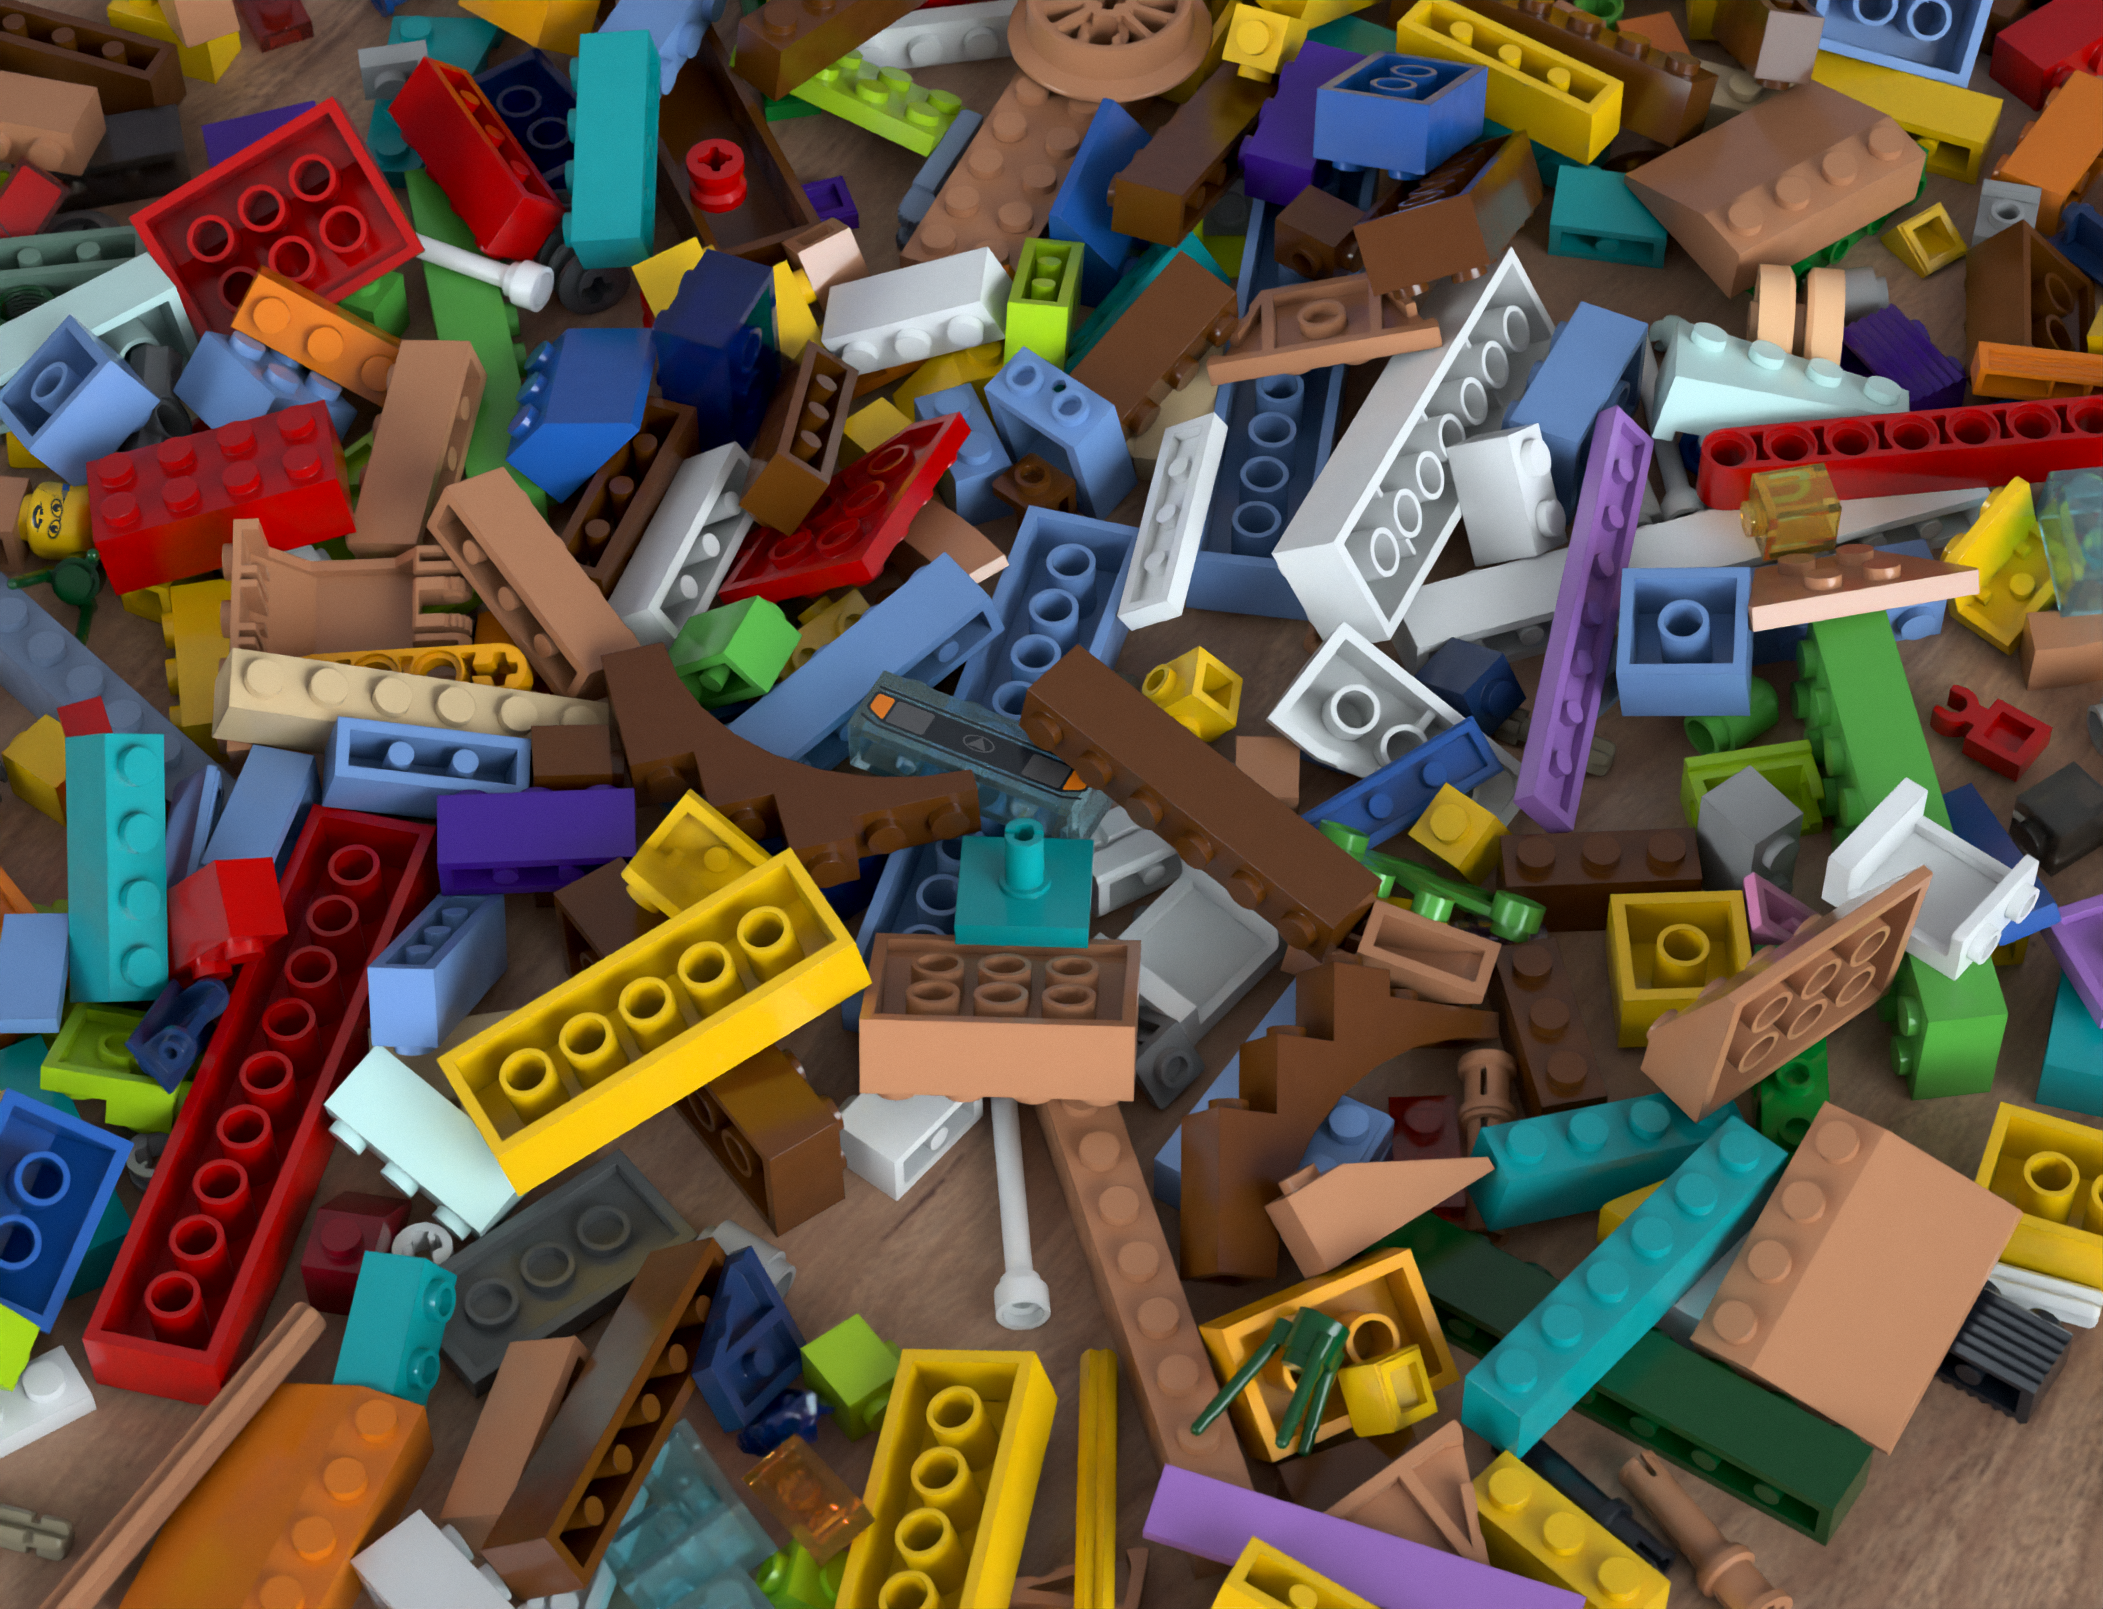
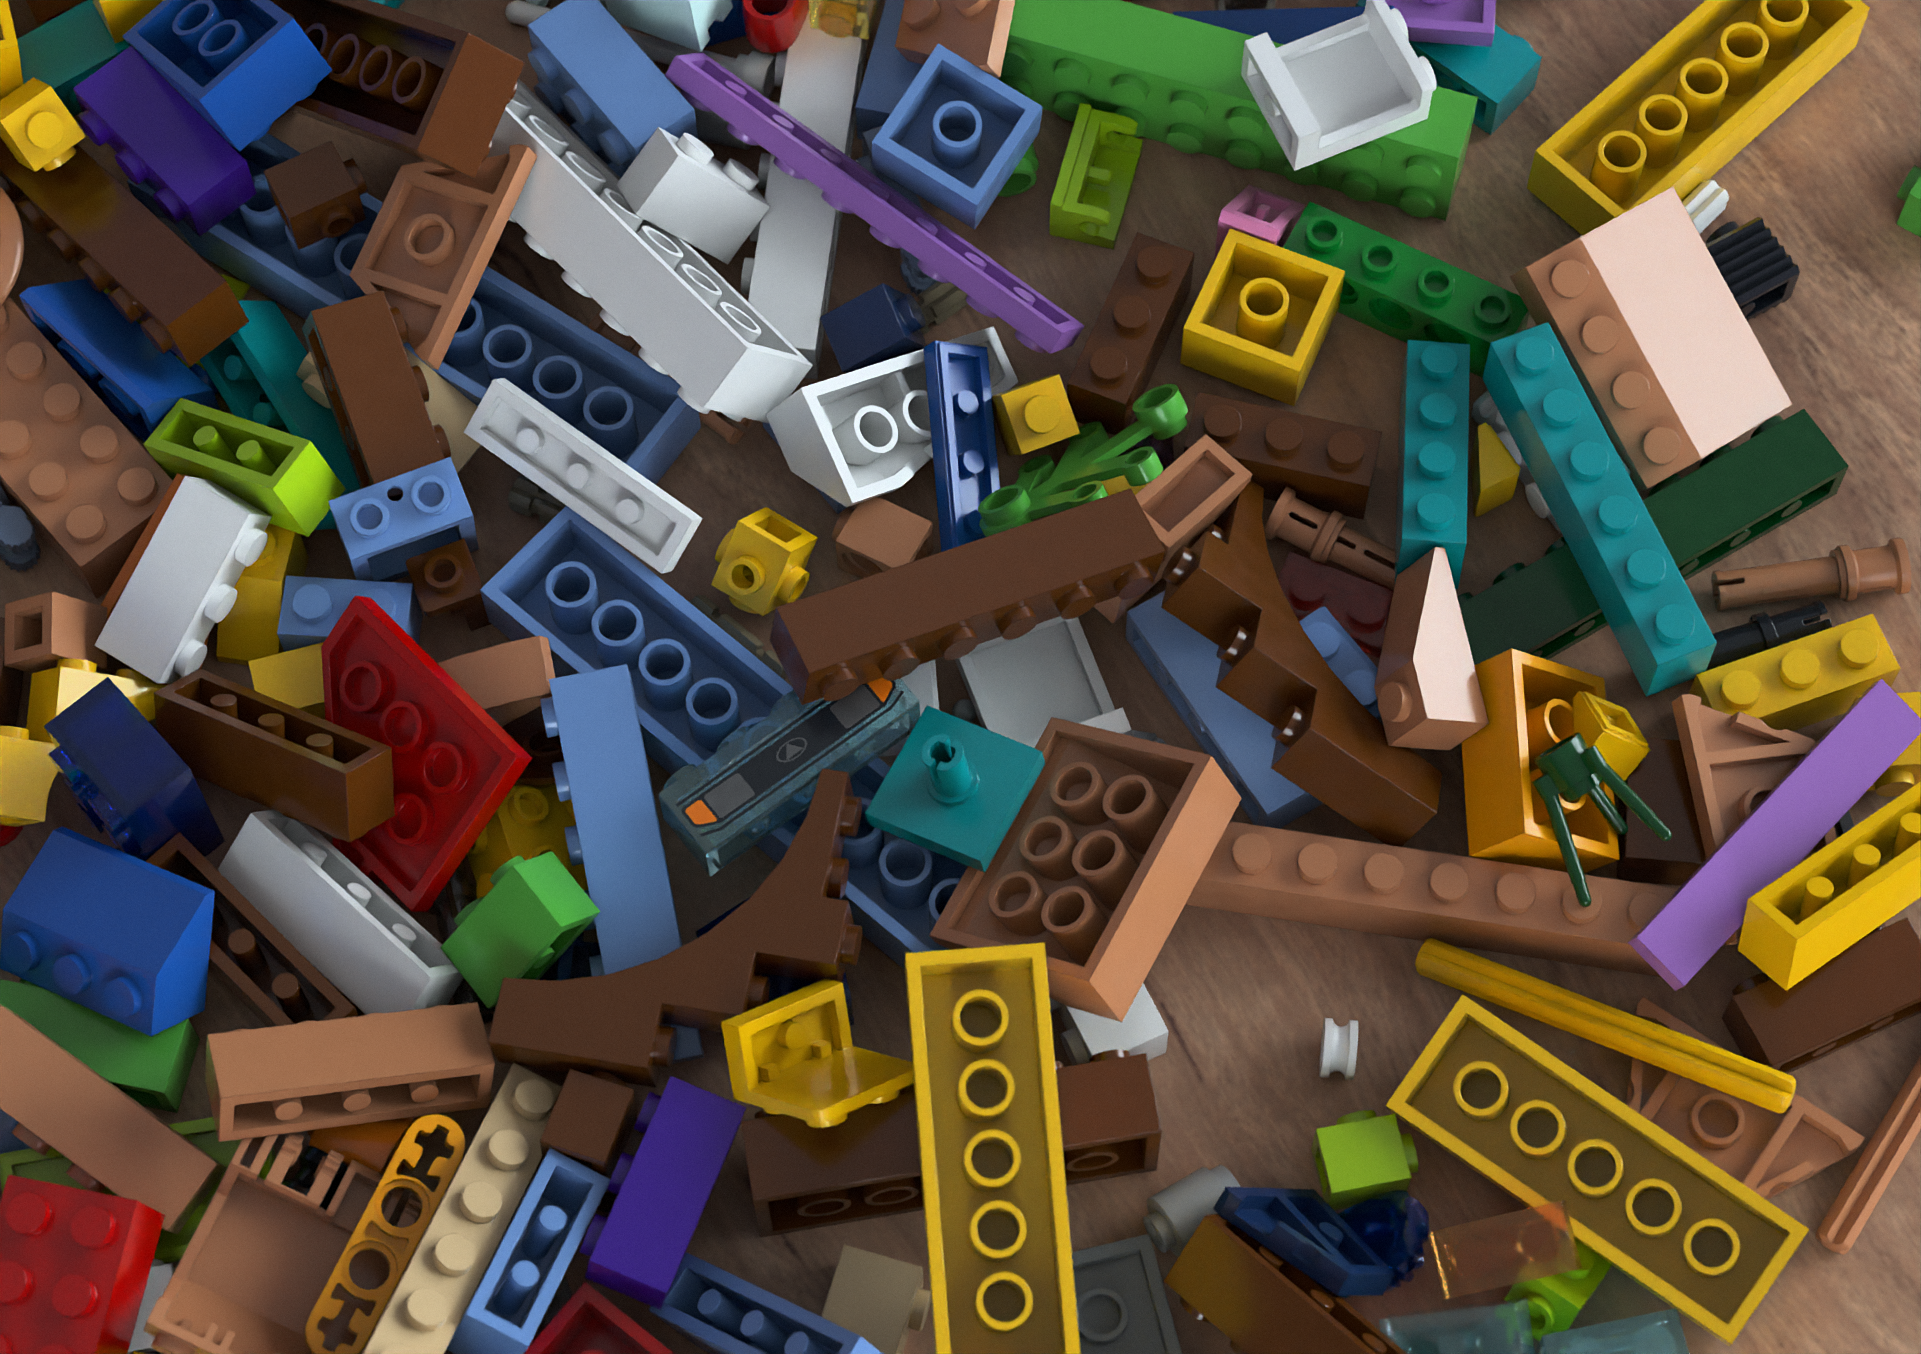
camera: 65 degrees left, 15 degrees up
white piece [990,1097,1051,1330] -> none
nougat slope [1641,865,1934,1124] -> none
light grey brick [1696,765,1804,895] -> none
none -> white bush [1319,1018,1358,1080]

